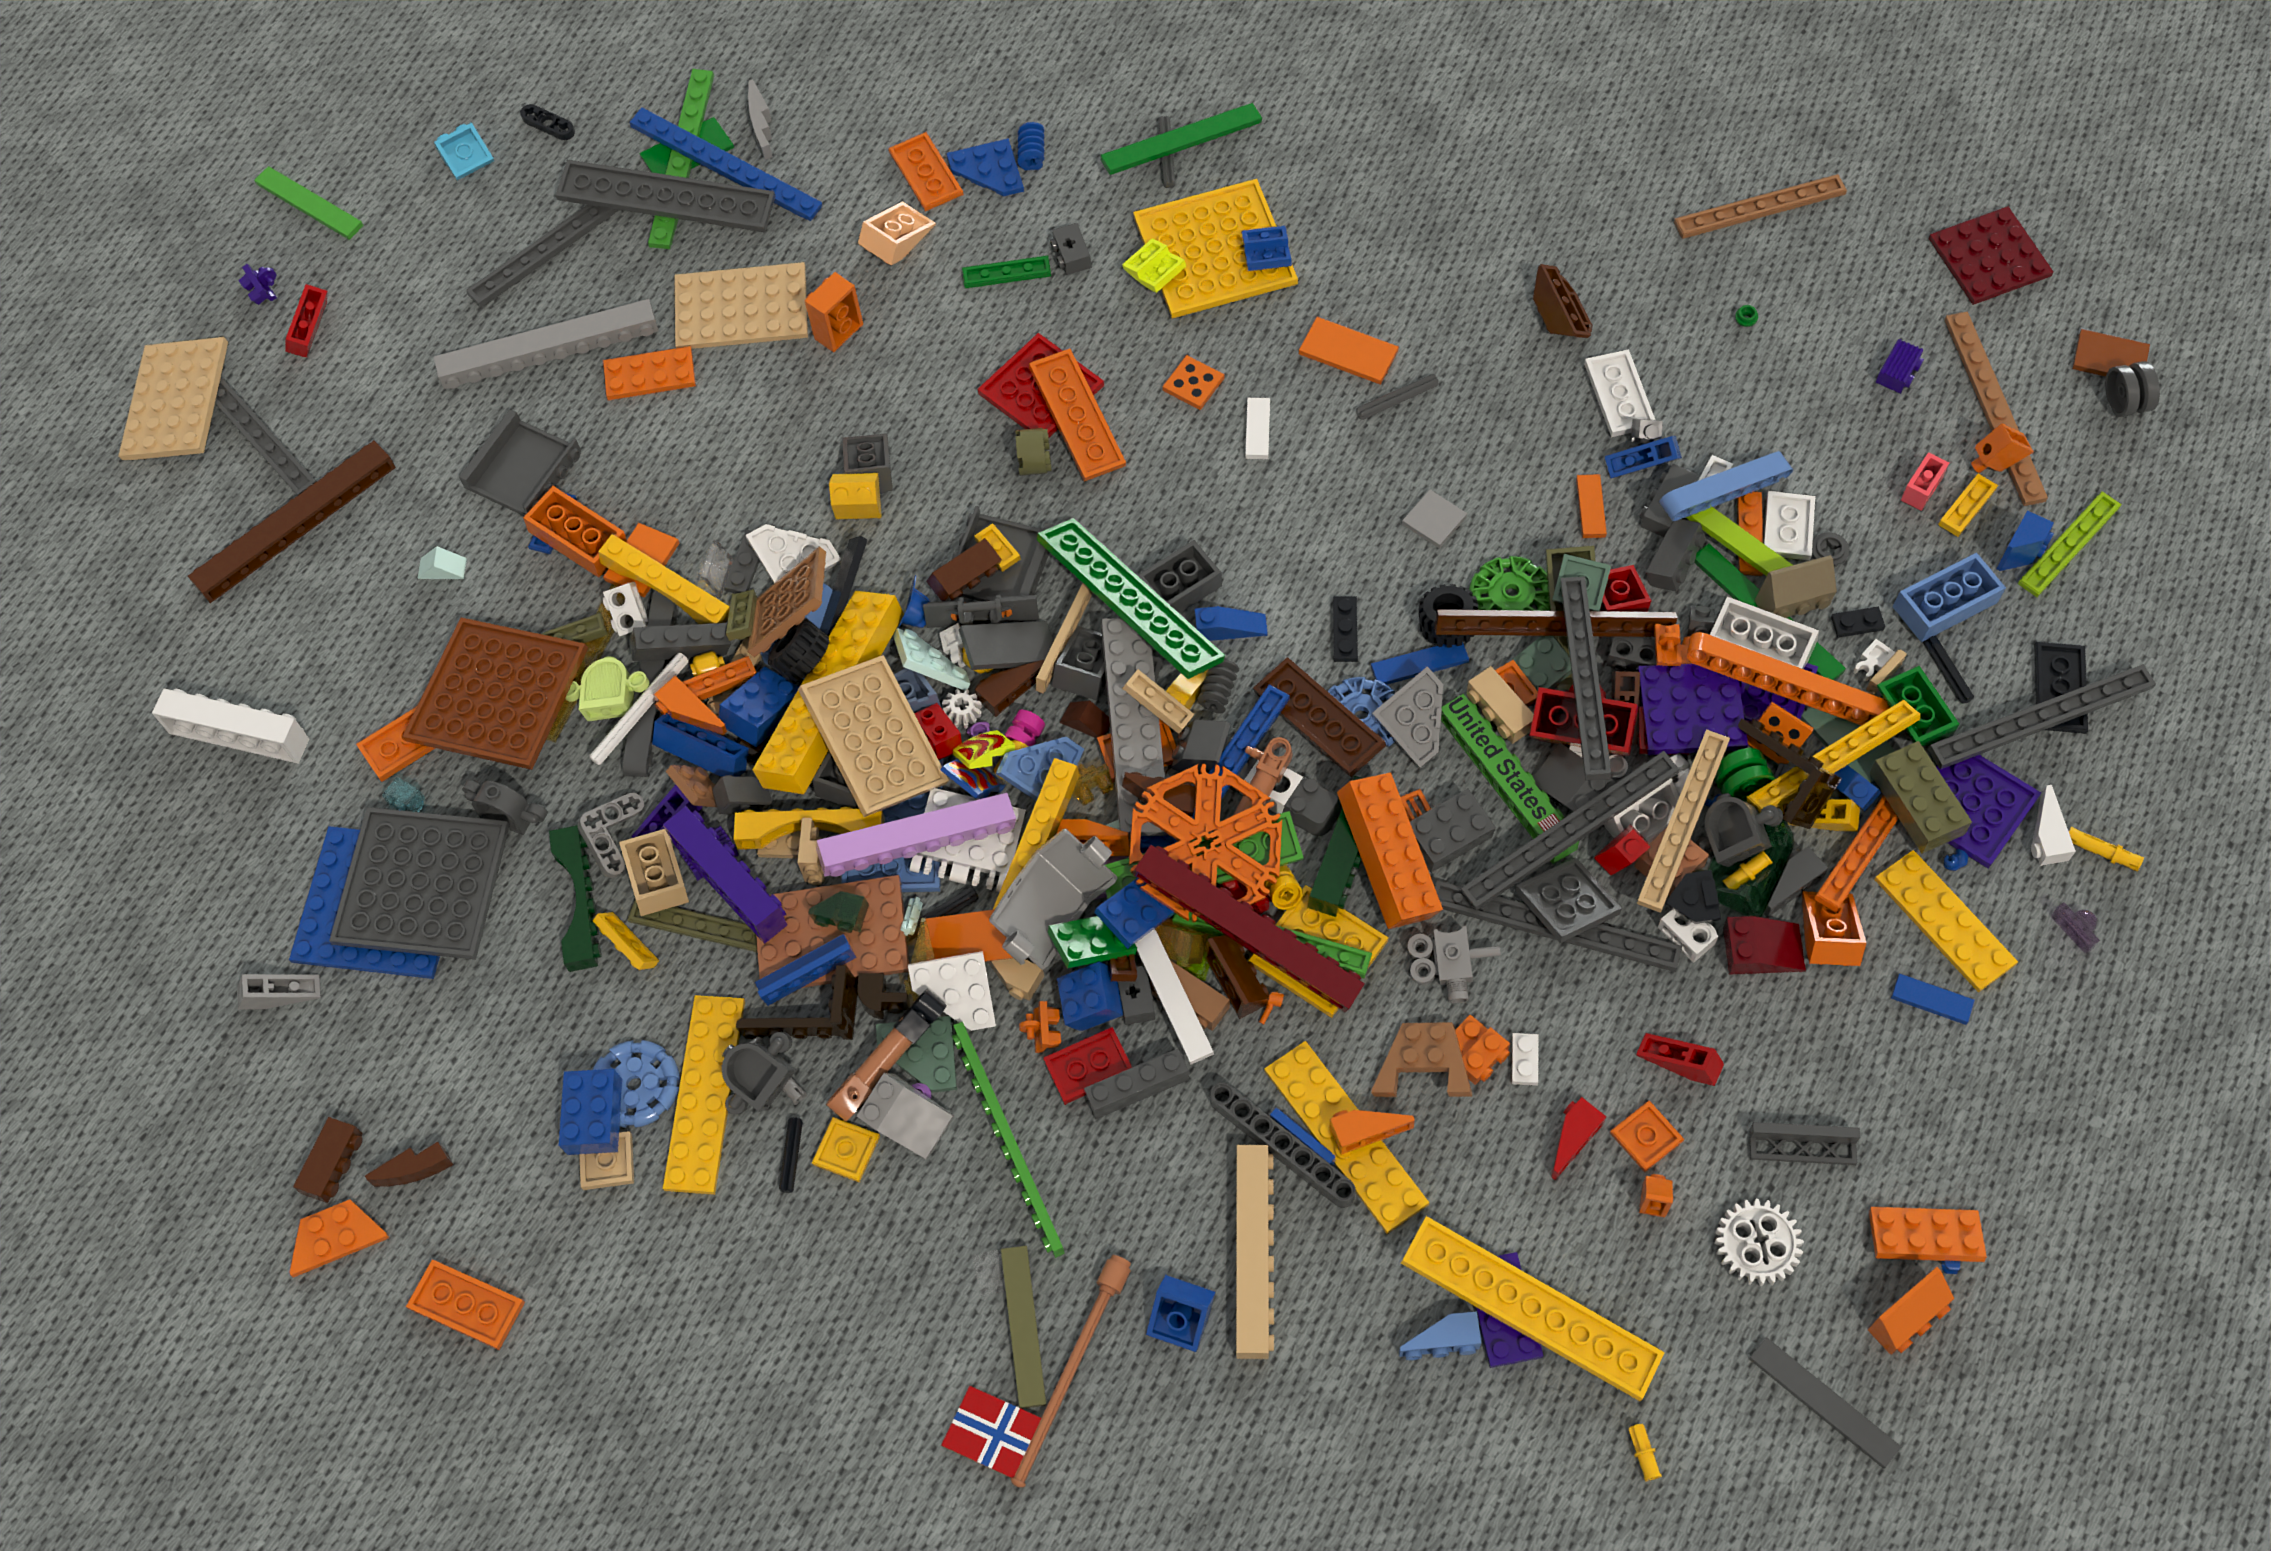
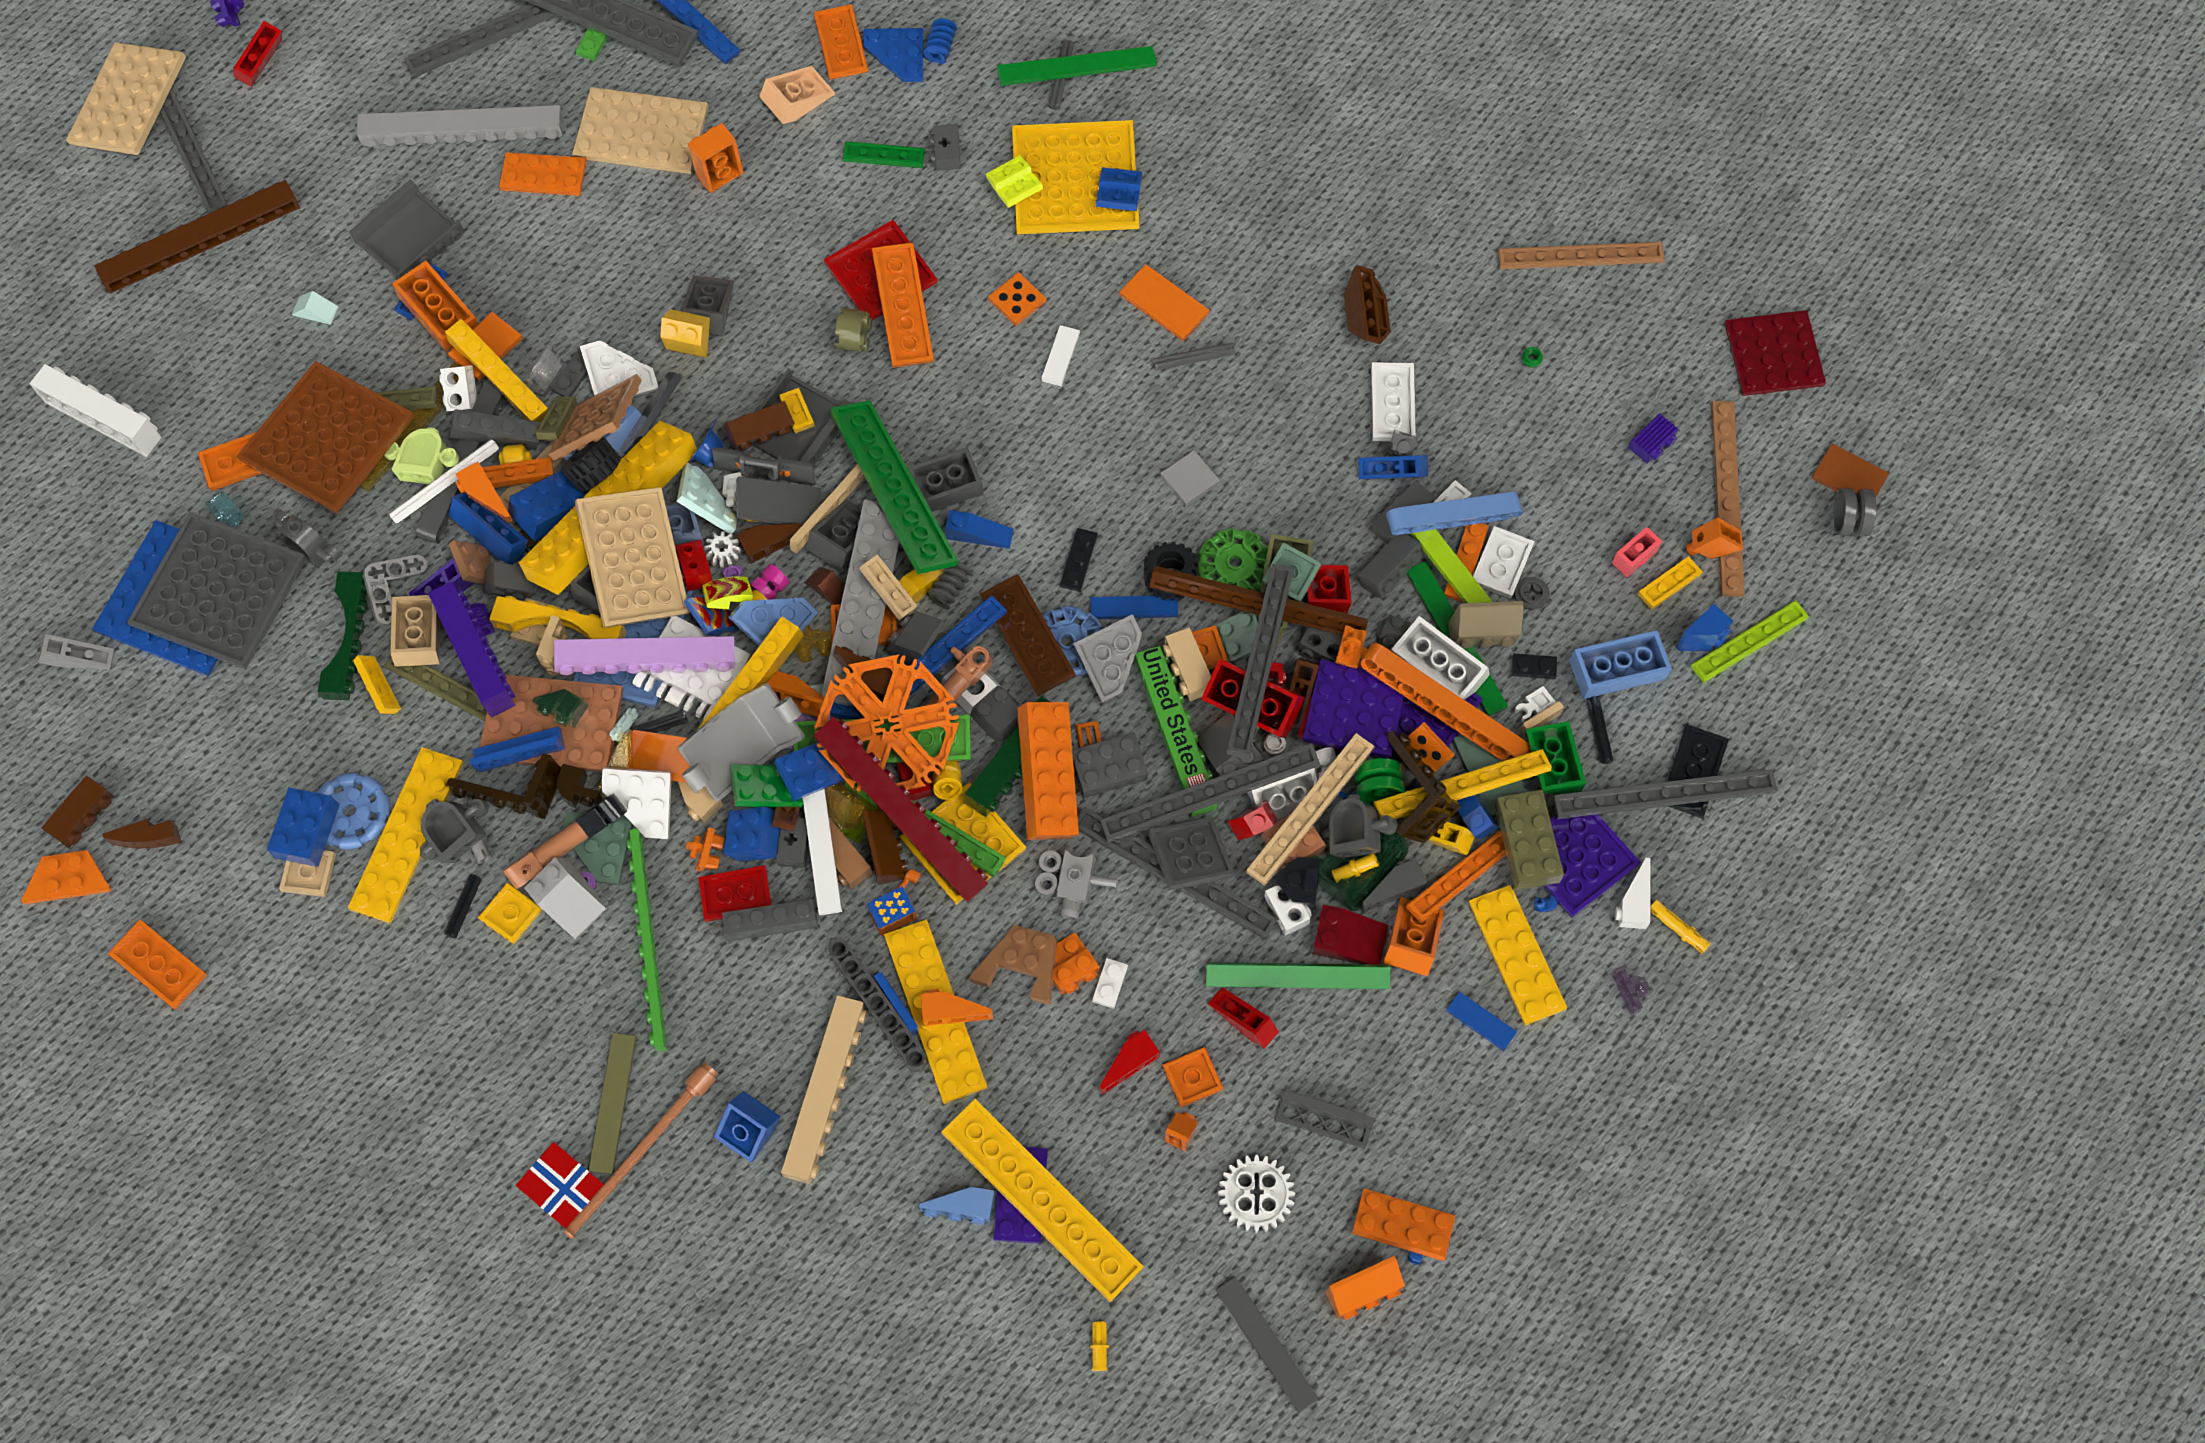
camera: 10 degrees right, 5 degrees up
orange tile [1576,474,1607,538] -> none
none -> blue piece [867,886,917,936]
none -> tile [1206,962,1391,989]

